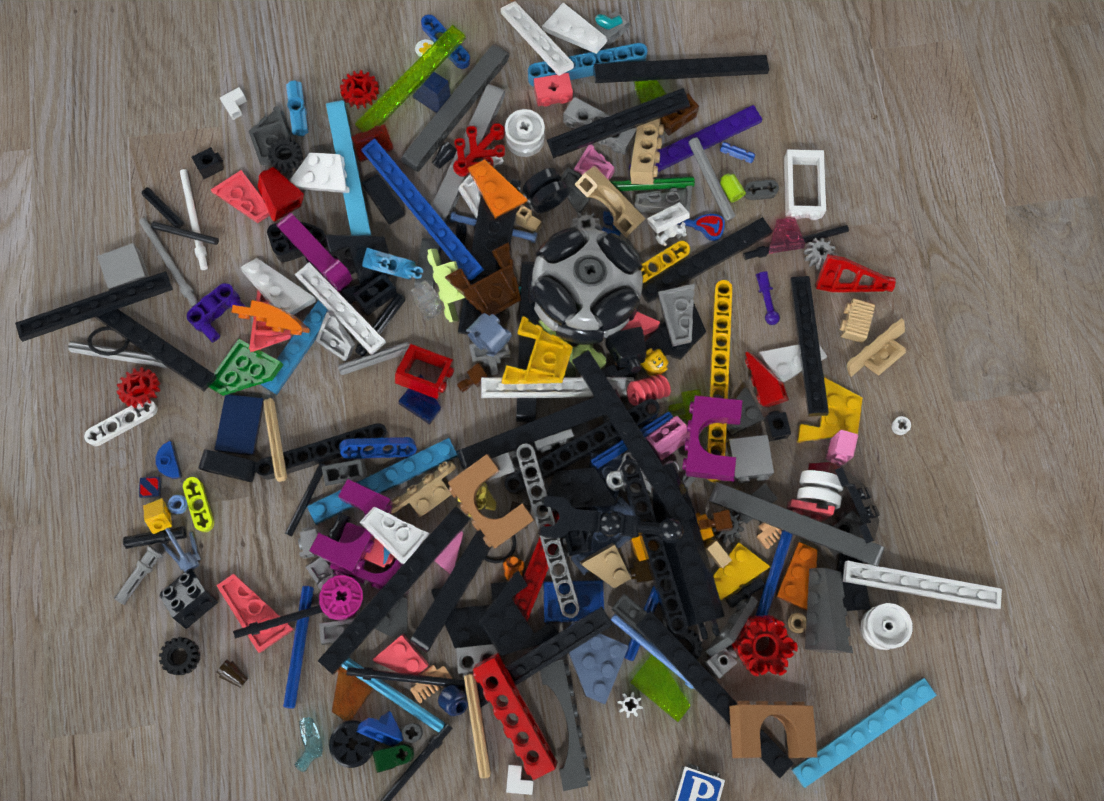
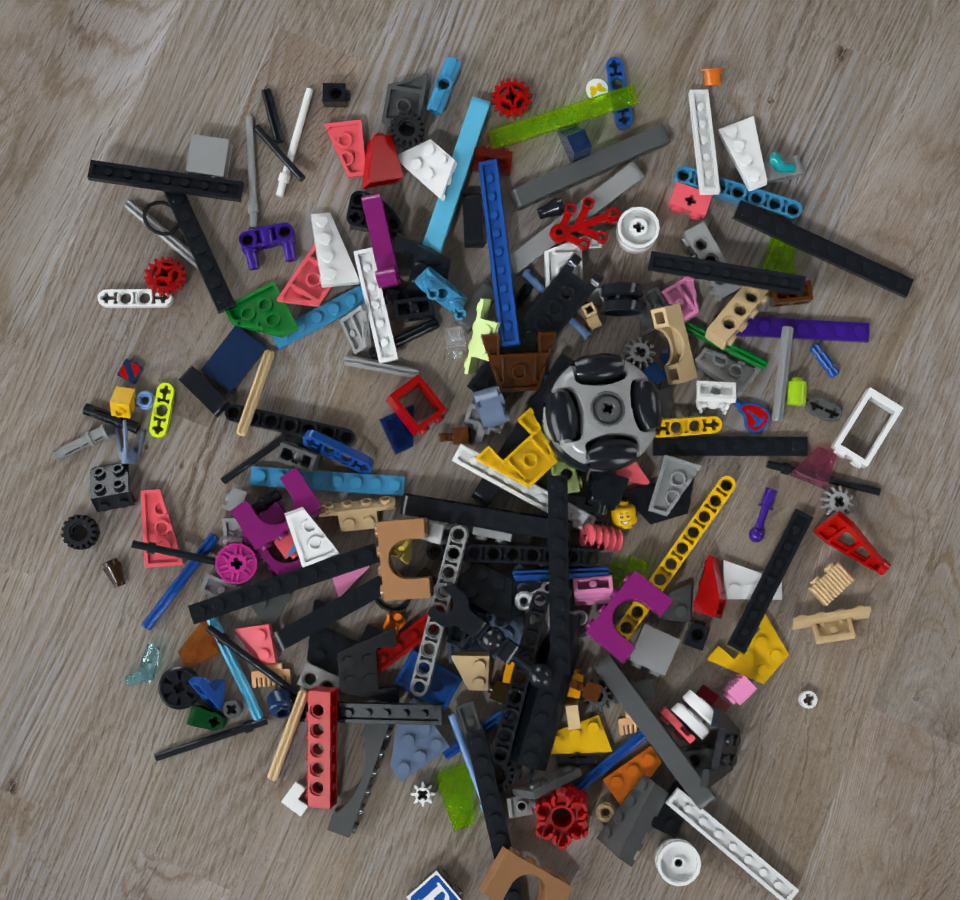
camera: 40 degrees right, 10 degrees up
blue plate [155,441,181,479] -> none
white piece [220,87,247,120] -> none
orange slope [231,300,310,336] -> none
orange wing [468,160,528,218] -> none

